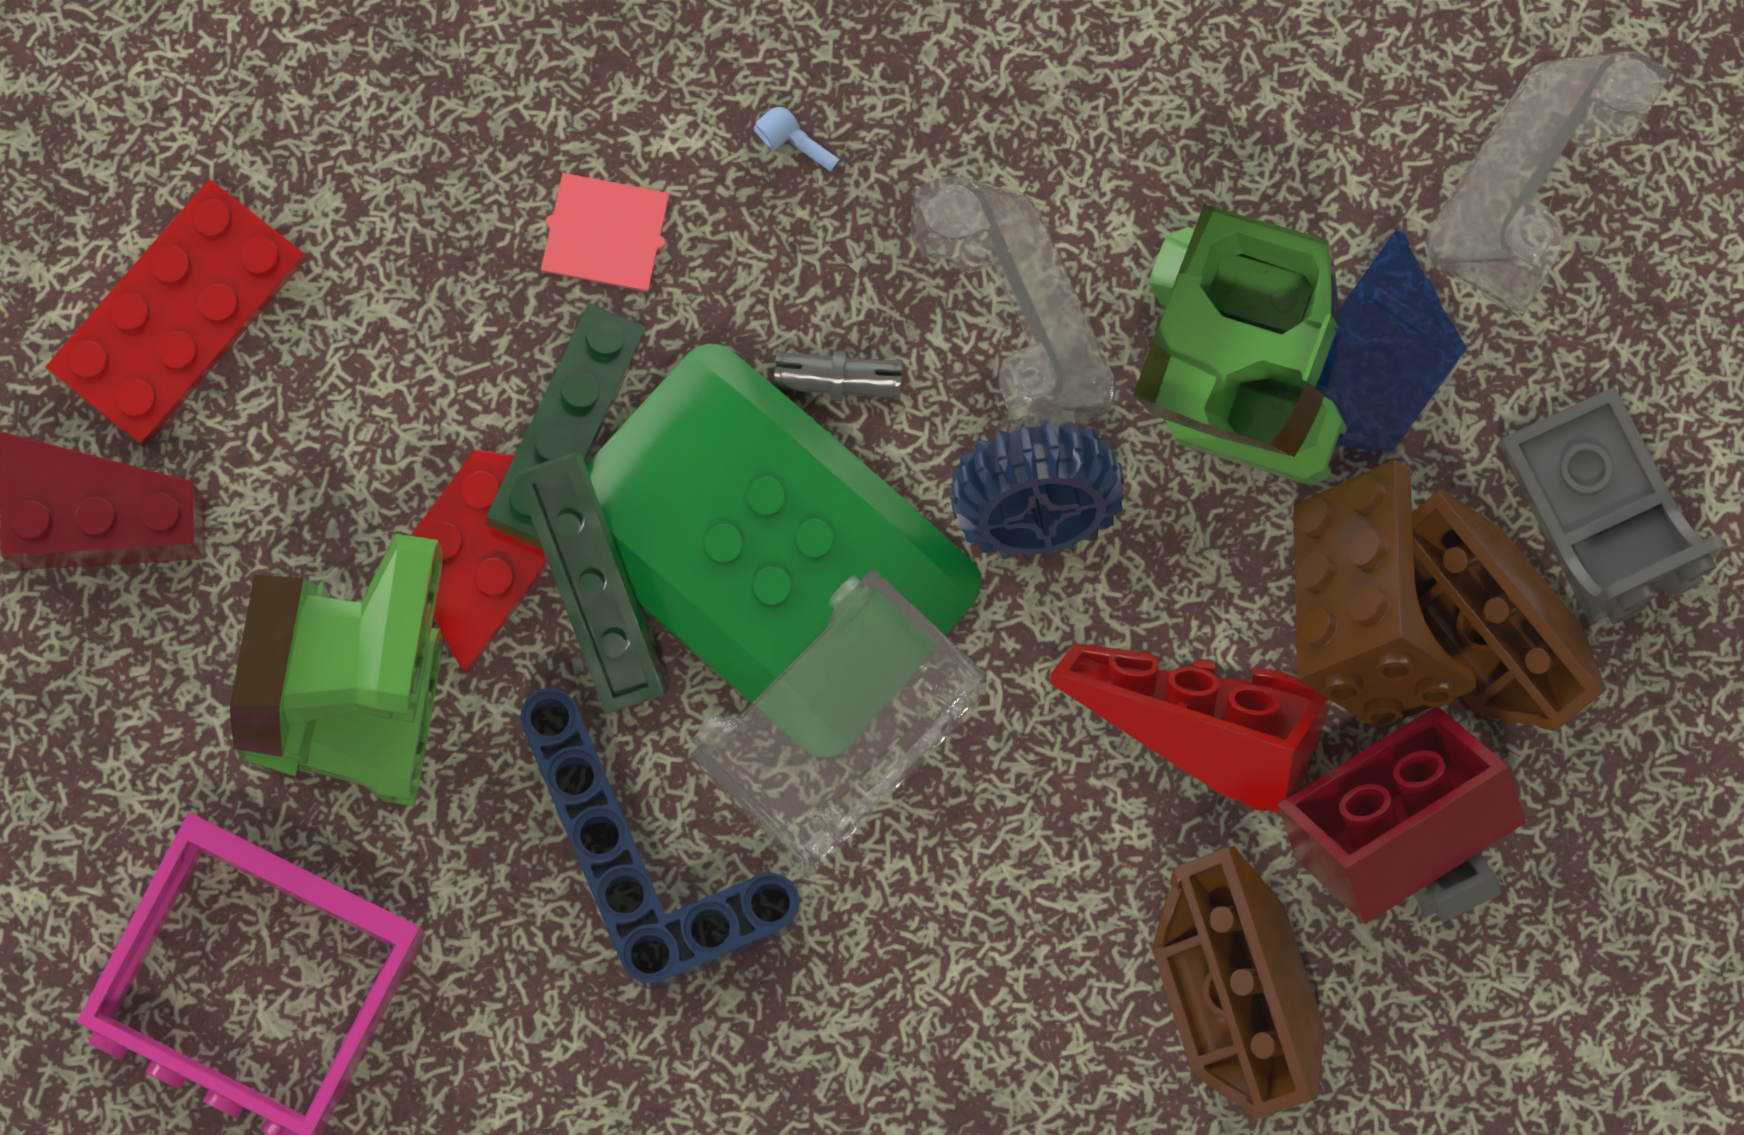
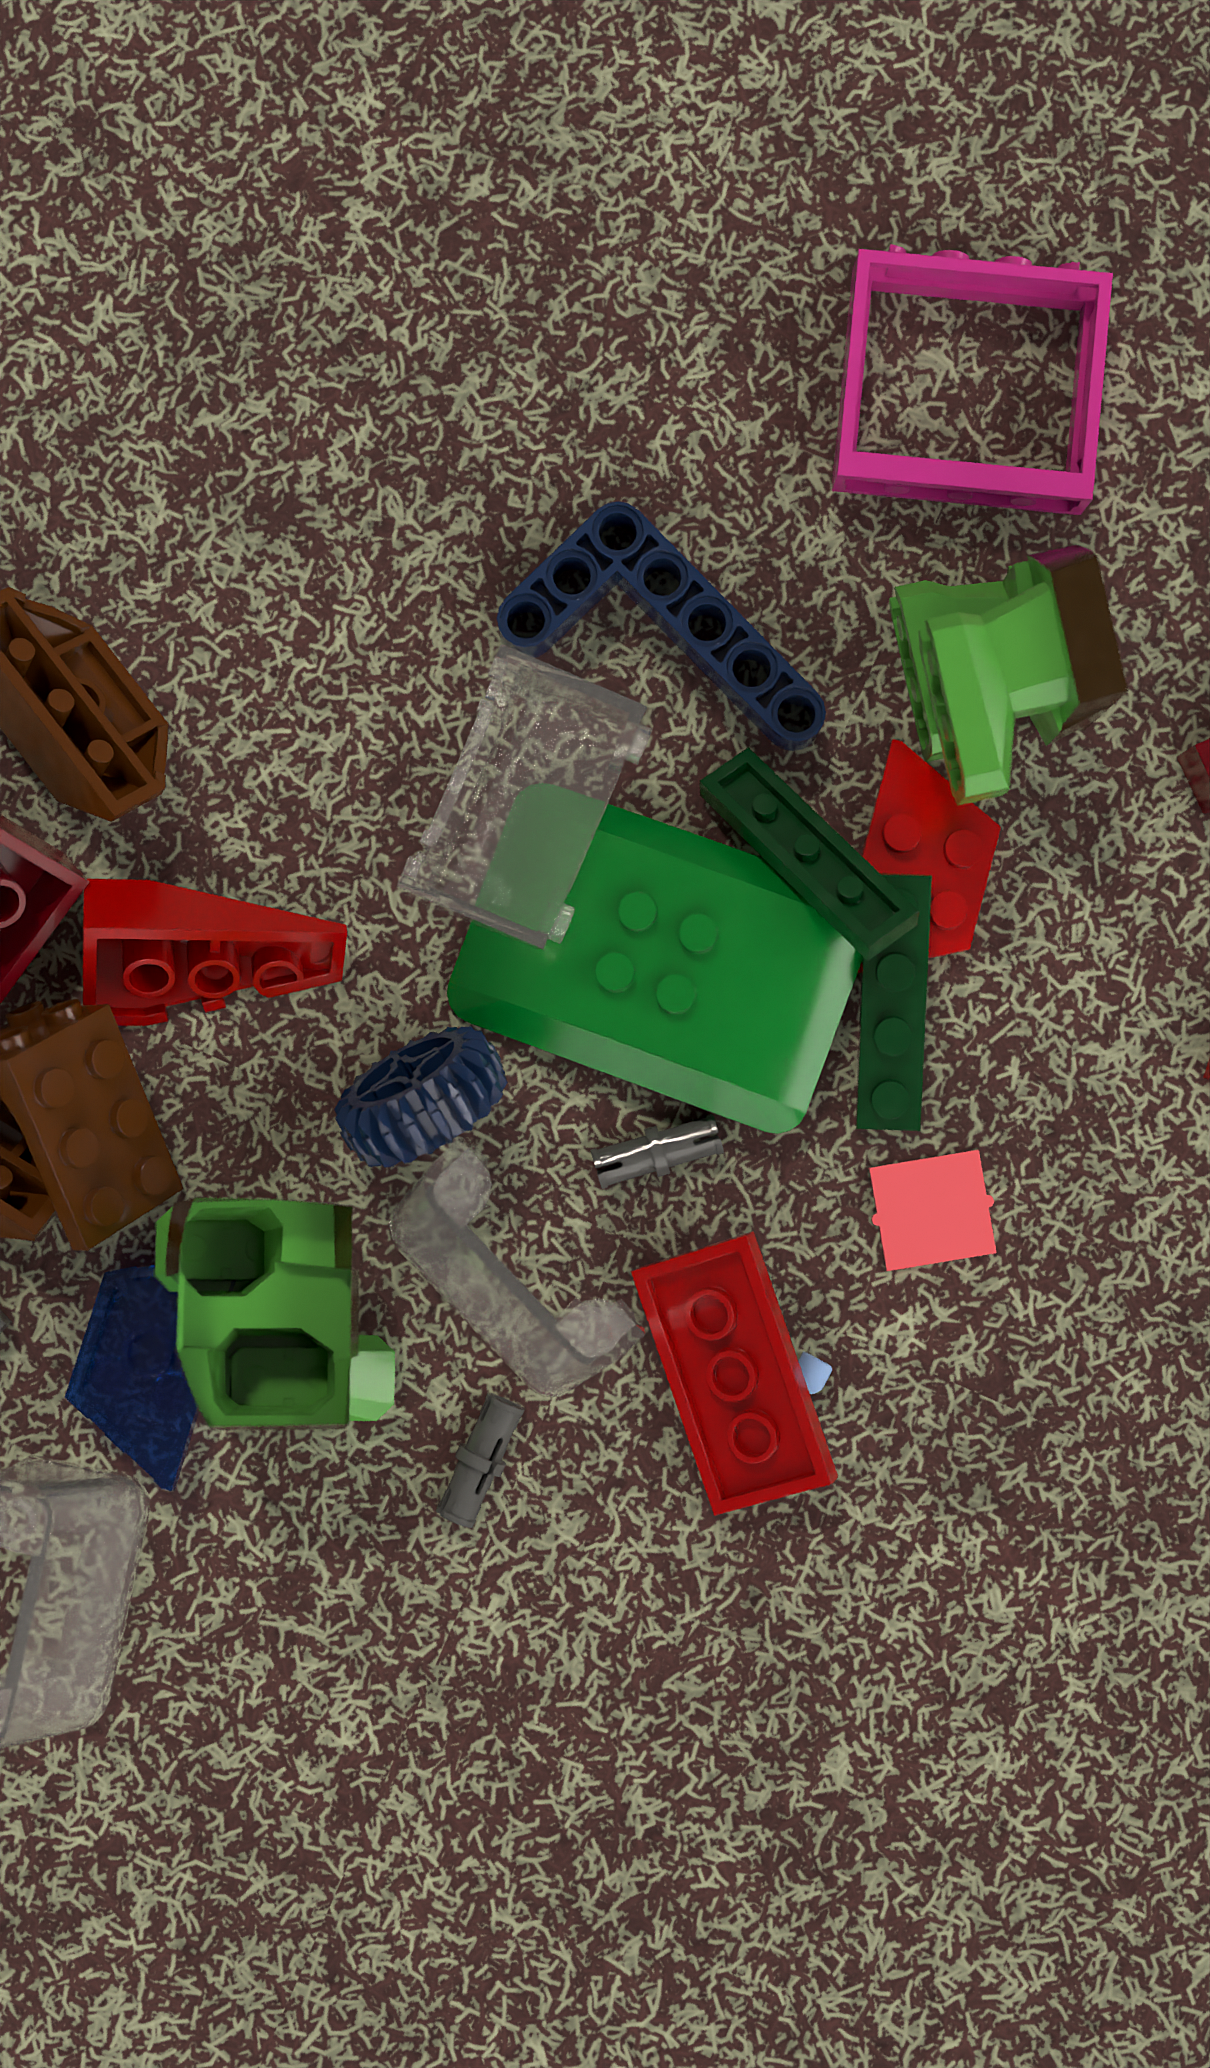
camera: 160 degrees right, 10 degrees up
none -> dark grey pin [436,1392,525,1528]
none -> red plate [631,1231,838,1516]

